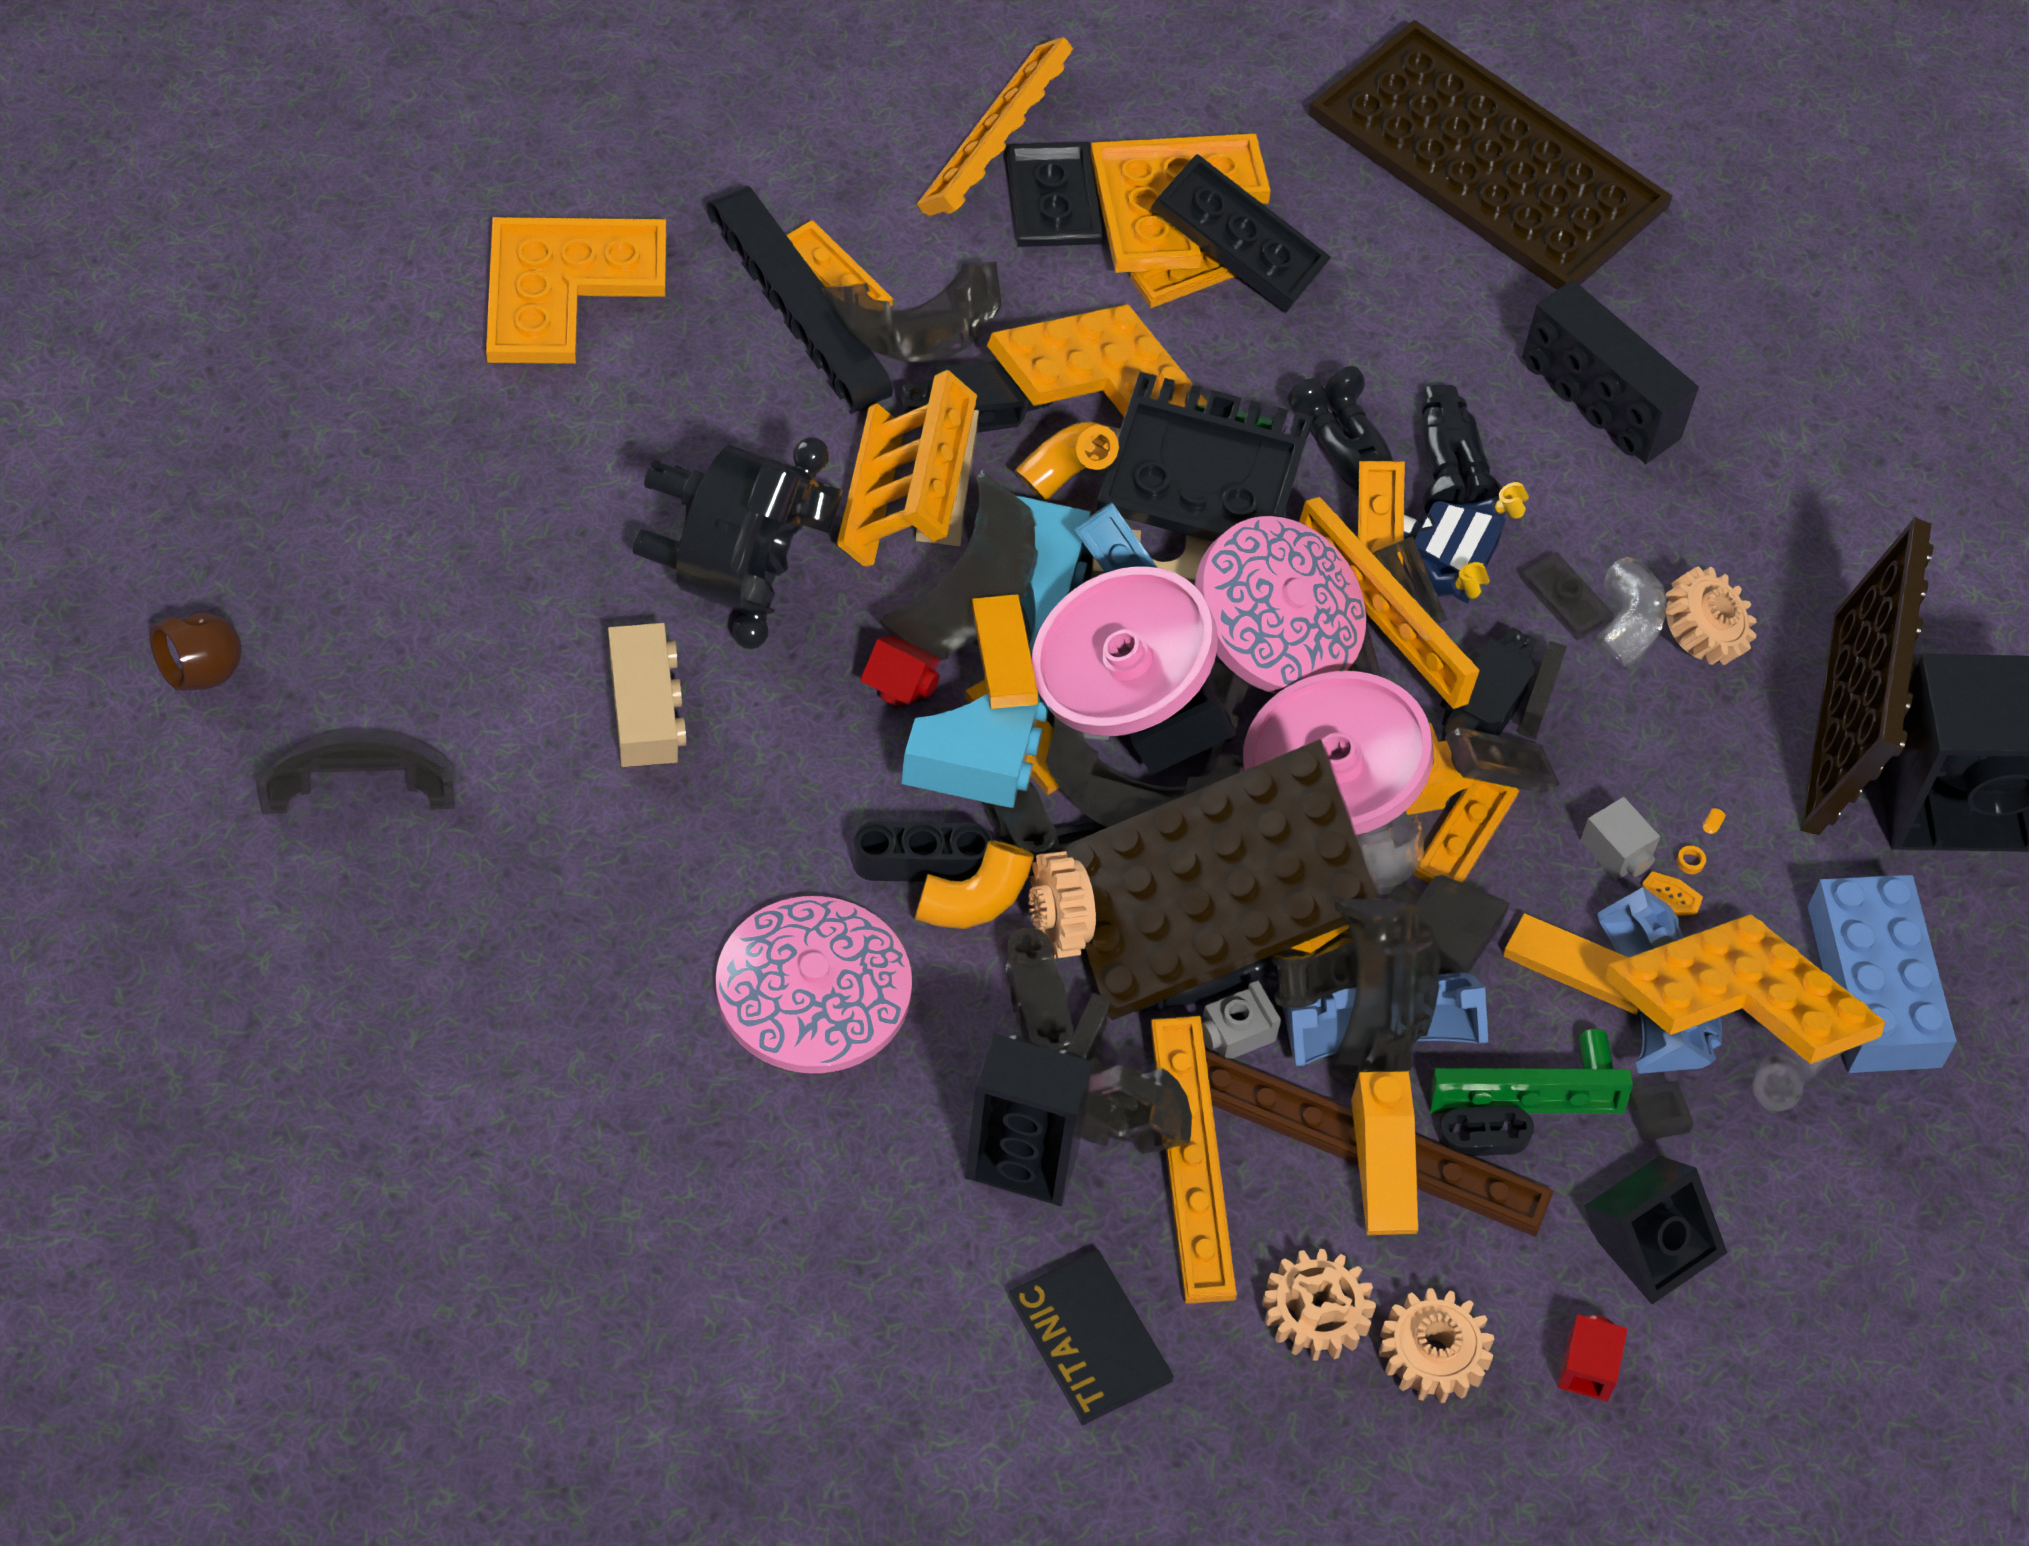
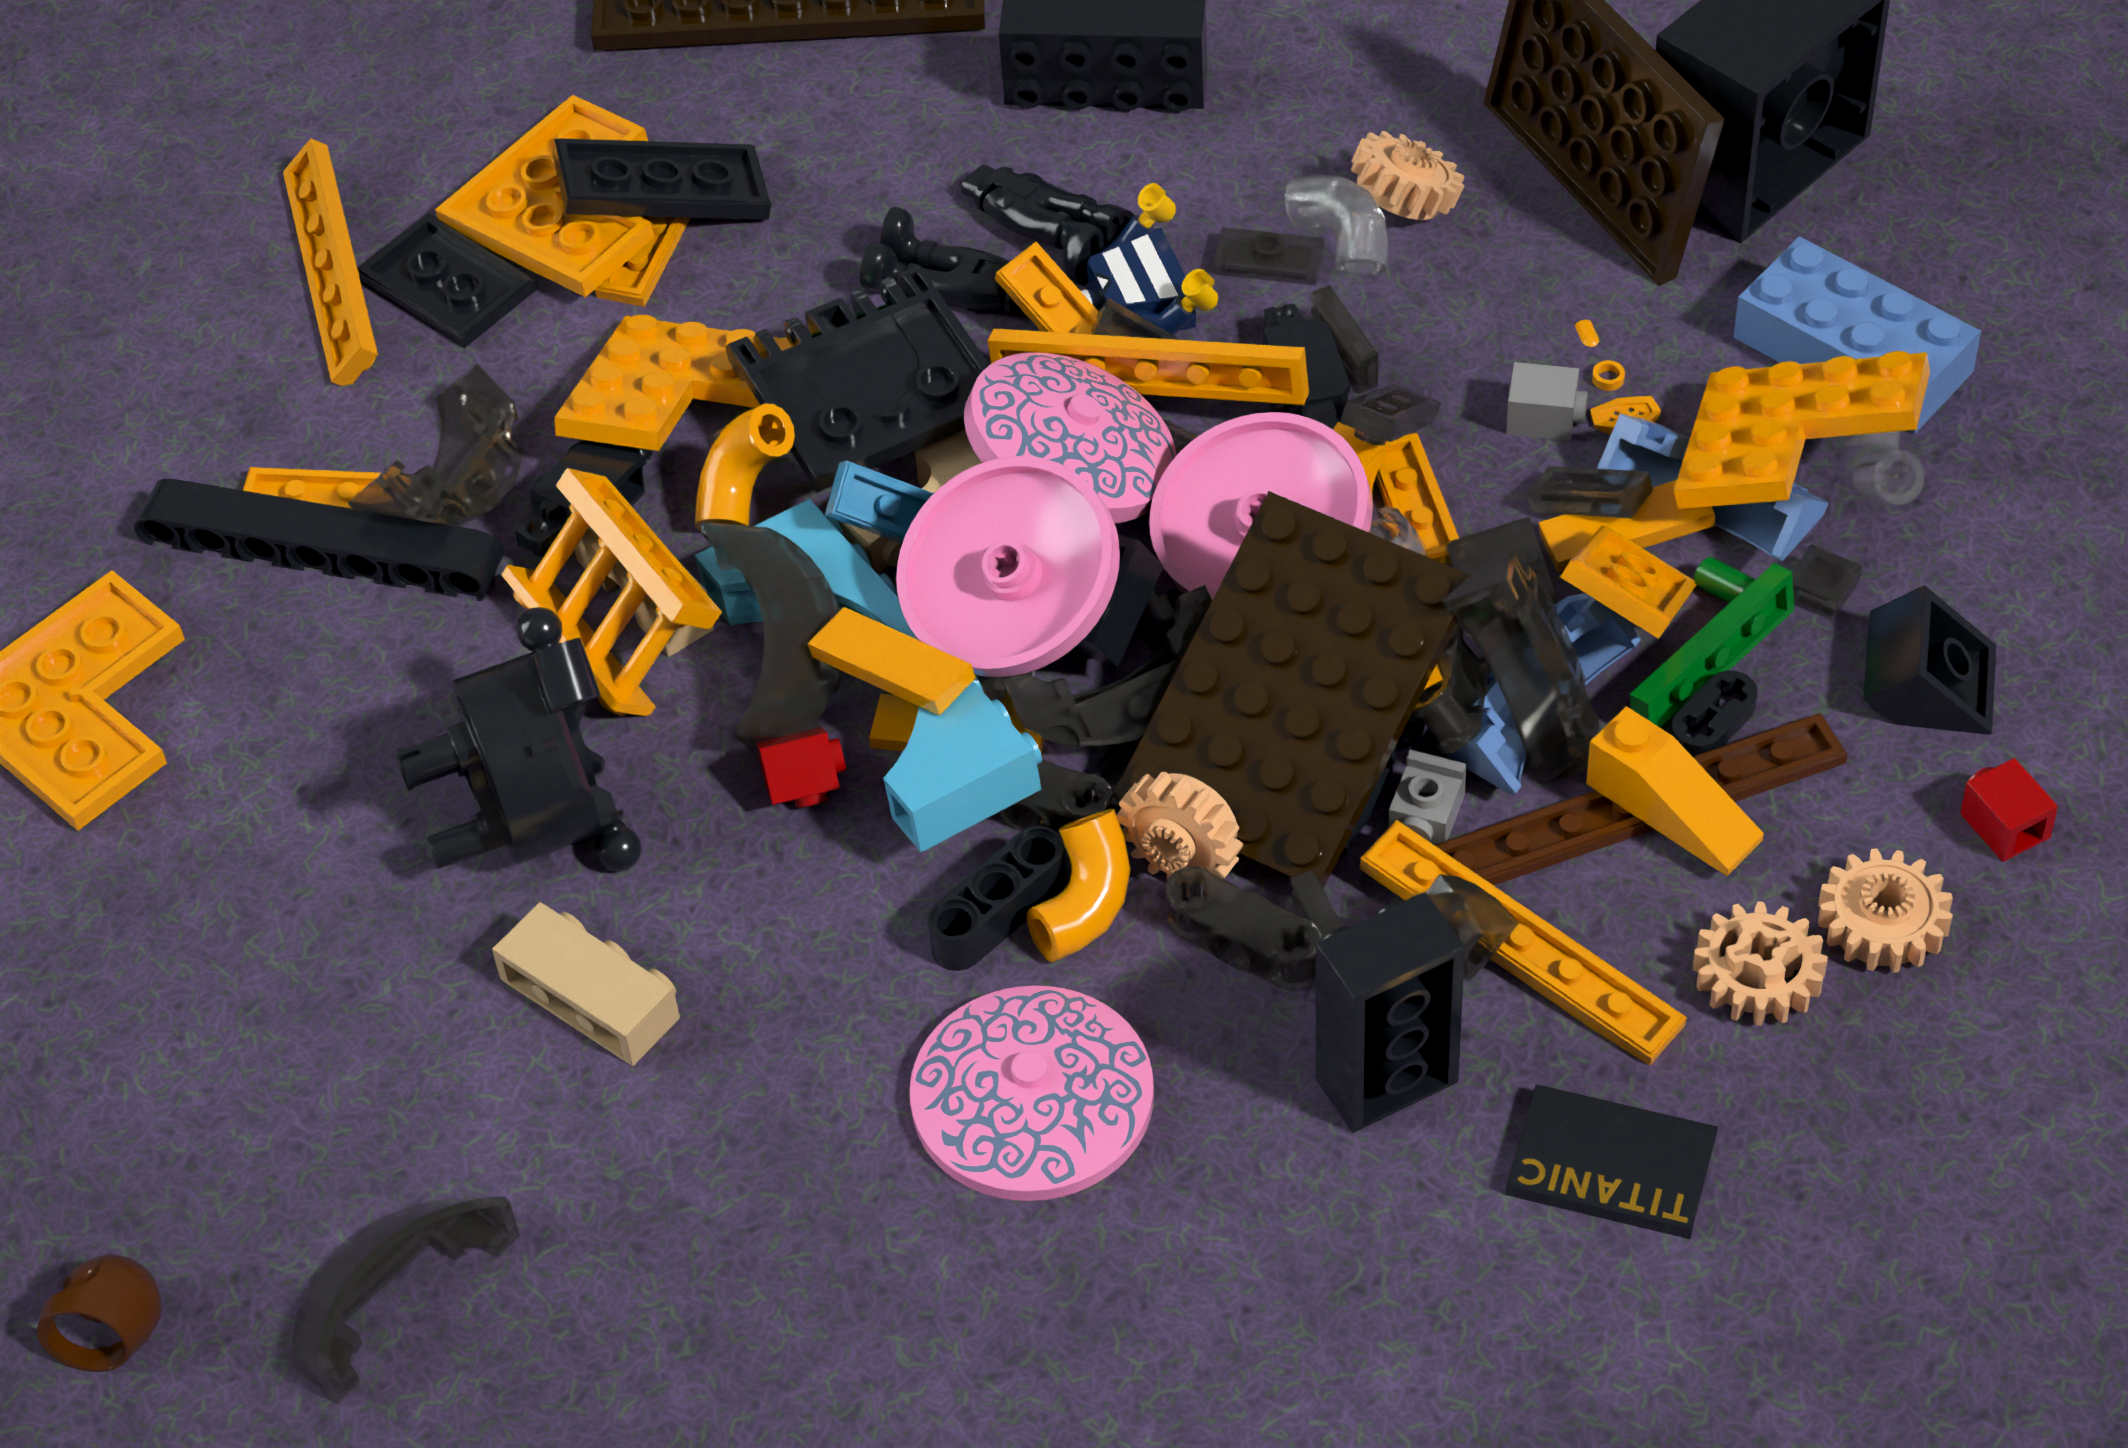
camera: 35 degrees left, 5 degrees down
none -> clear smoke tile [1527,466,1653,518]
none -> light orange tile [1560,525,1697,639]

